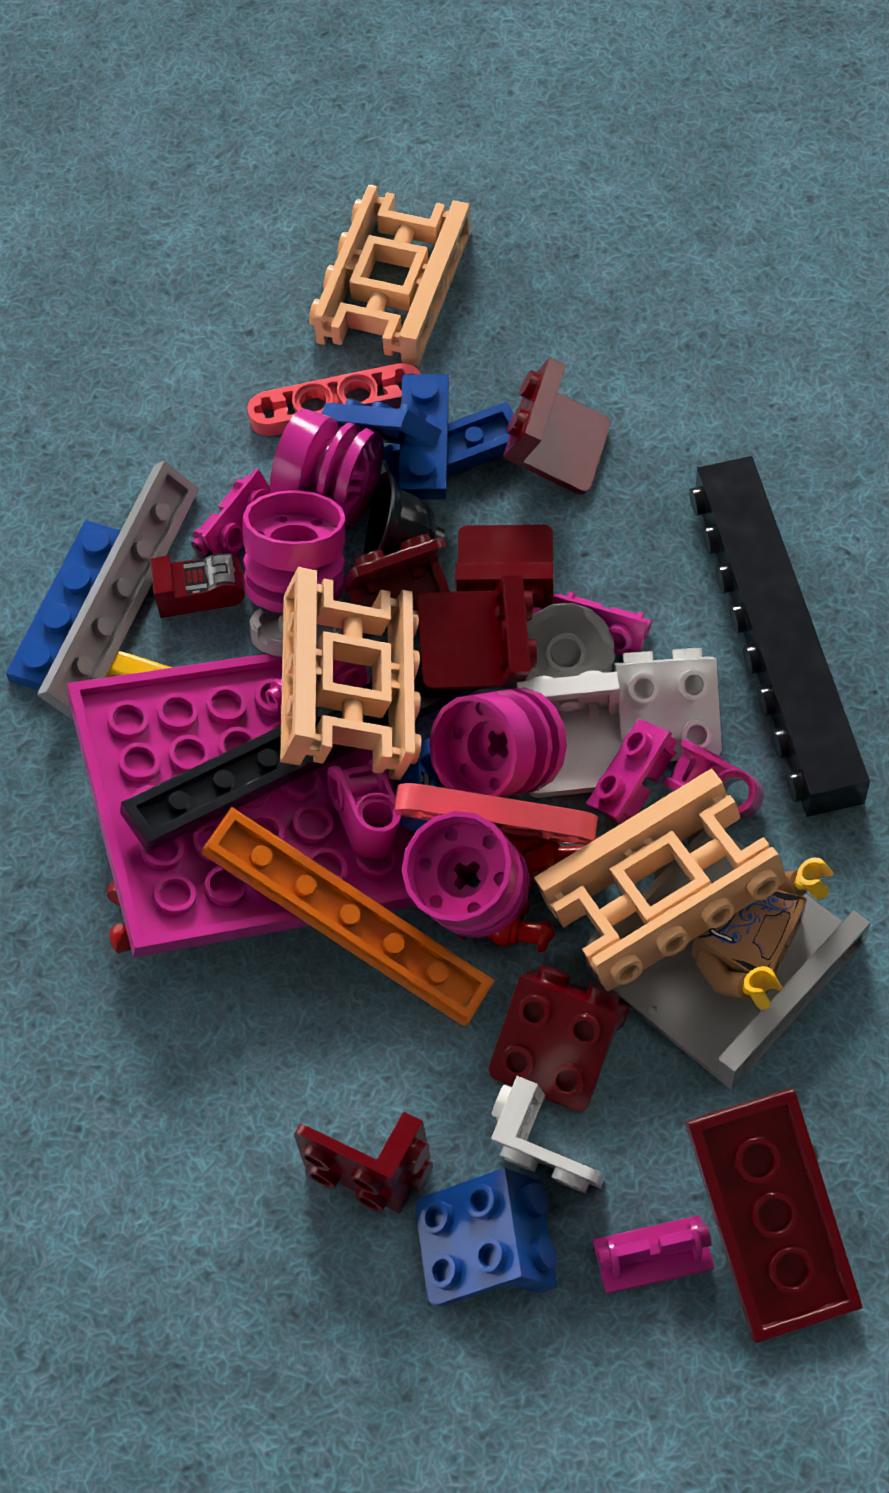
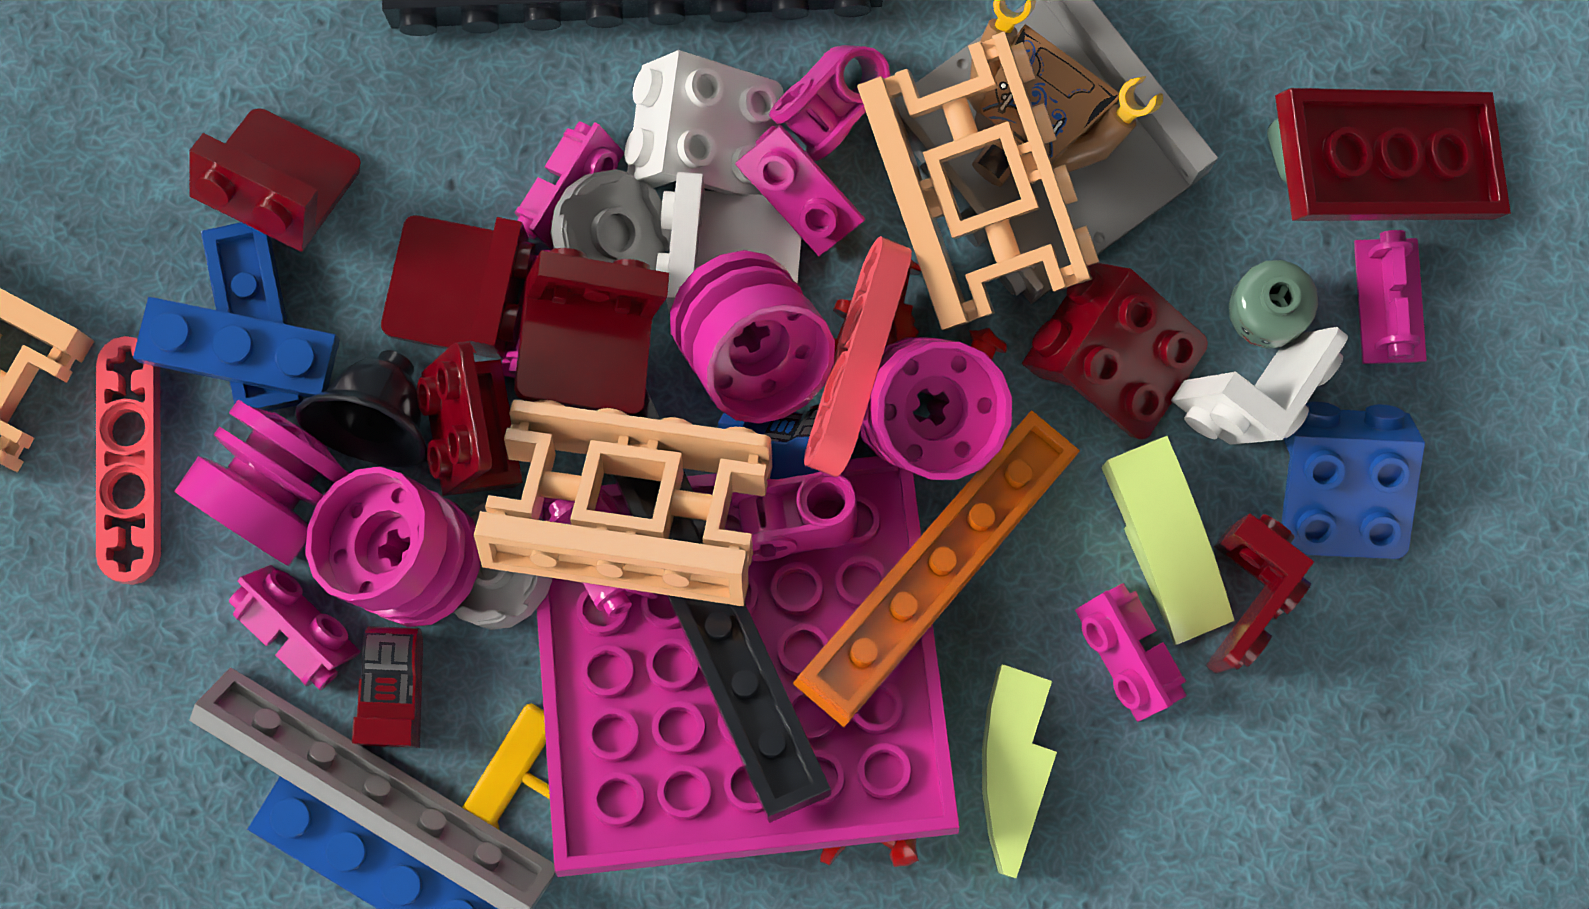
camera: 85 degrees left, 20 degrees up
blue plate [321,399,442,448] -> none
none -> yellowish green slope [982,664,1057,878]
none -> dark pink hinge [1075,583,1187,722]
none -> yellowish green slope [1101,436,1235,645]
none -> sand green head [1229,260,1318,349]

